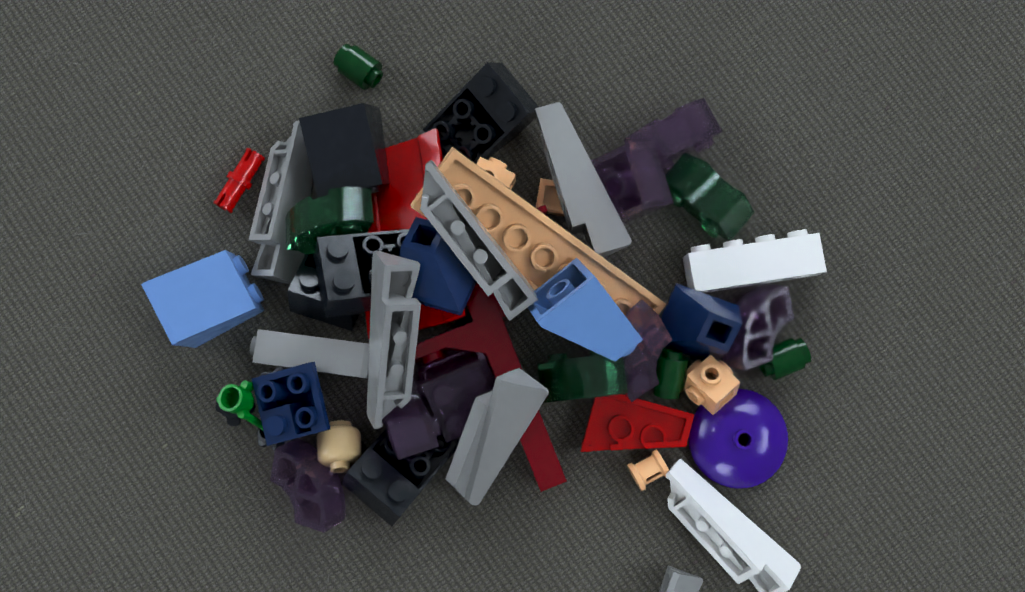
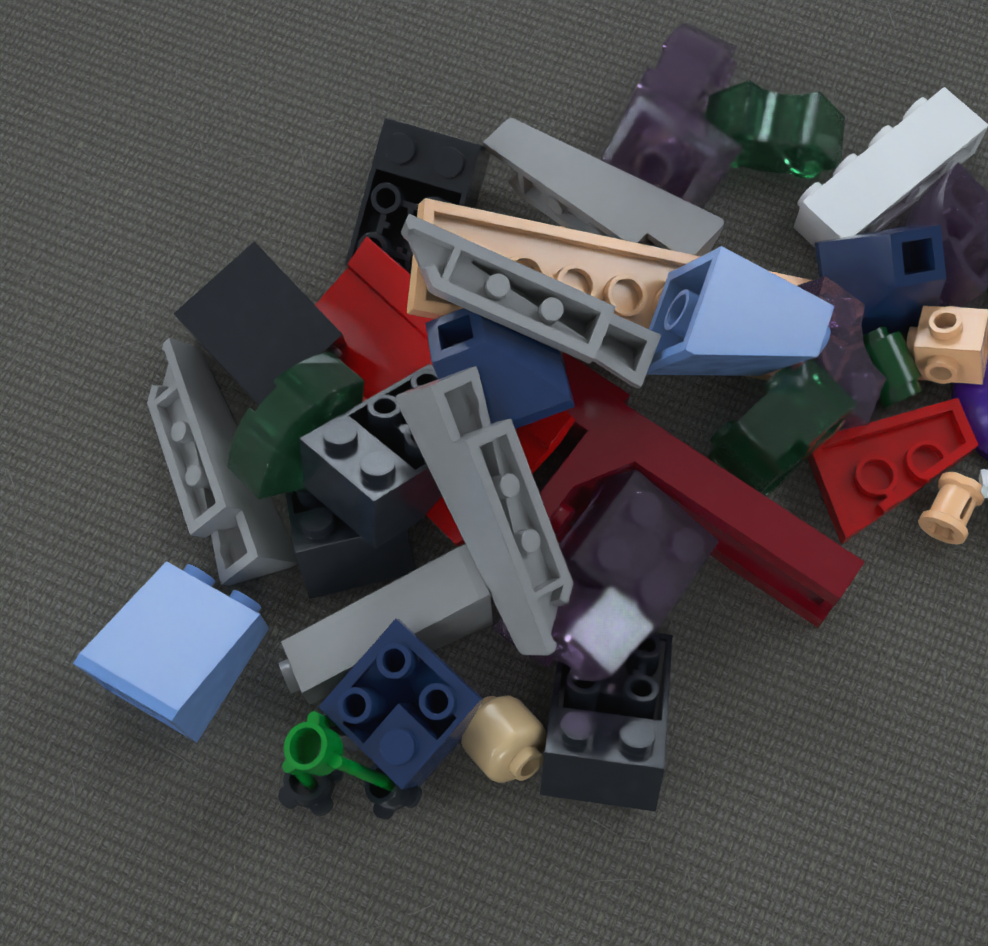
camera: 30 degrees left, 15 degrees down
red pin [213,148,265,214] -> none
clear purple brick [270,438,346,533] -> none
dark green brick [333,44,383,90] -> none
light grey wedge [445,368,549,505] -> none

